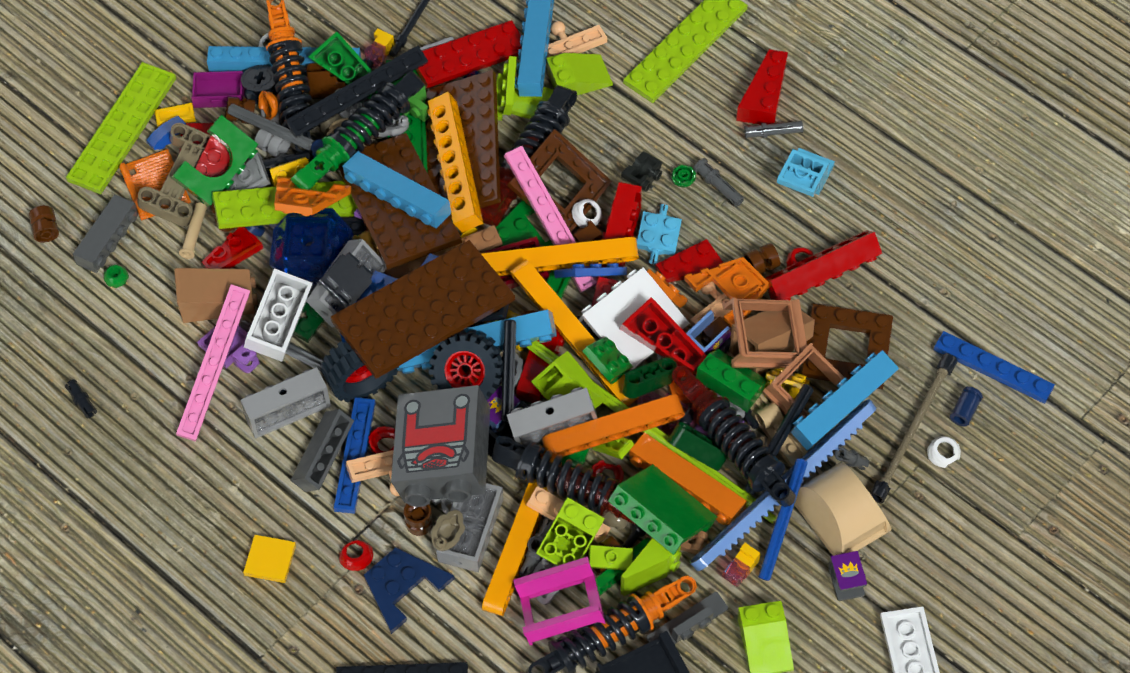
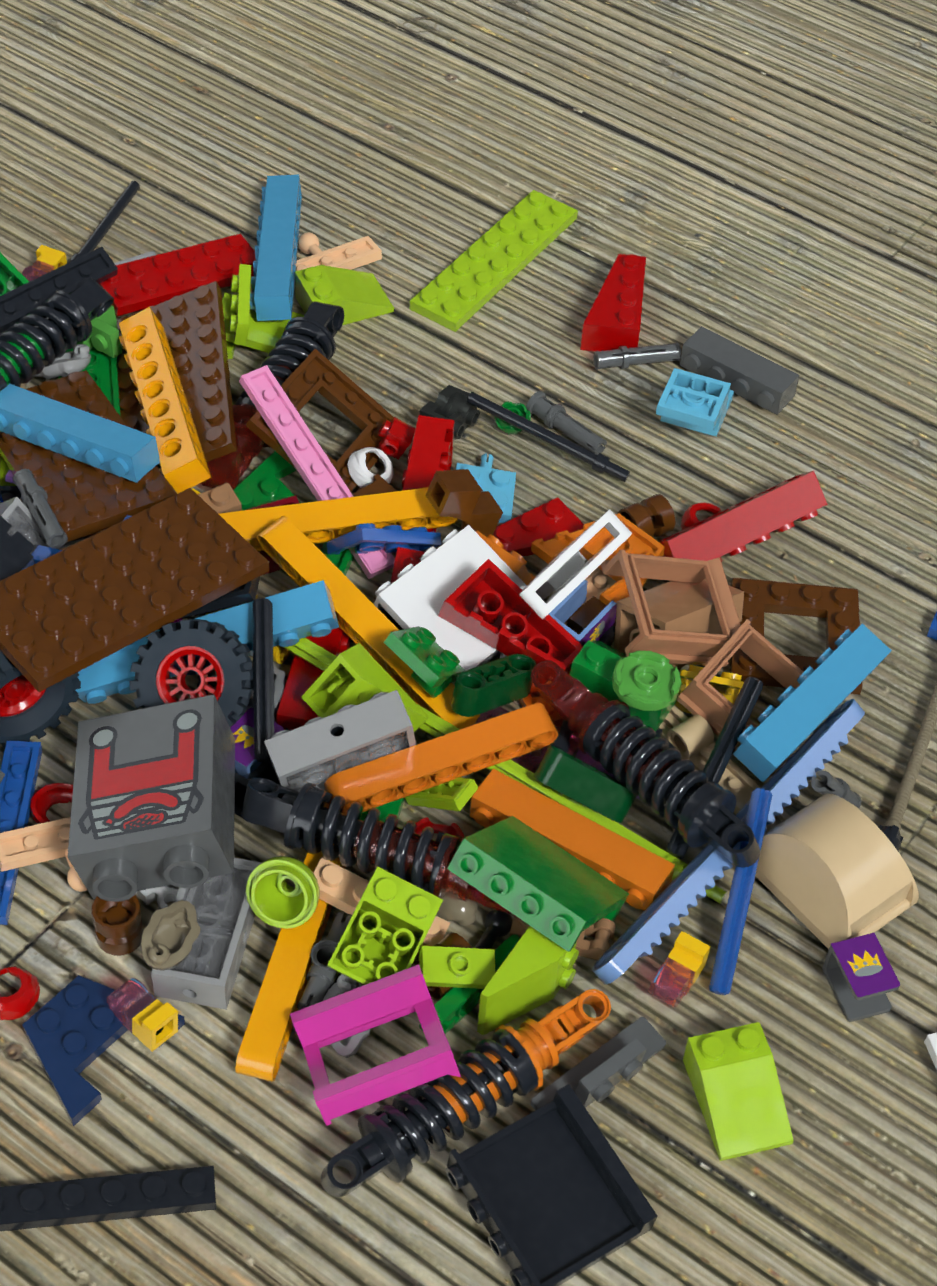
camera: 10 degrees left, 10 degrees down
none -> dark grey pin [13,469,68,548]
none -> leg [107,978,178,1052]
none -> lime piece [246,856,320,929]
none -> red plate [377,417,416,460]
none -> reddish brown arch [426,469,503,537]
none -> black bar [467,392,630,482]
none -> white piece [519,509,632,619]
none -> bright green tile [612,651,682,711]
none -> dark grey brick [680,326,800,415]

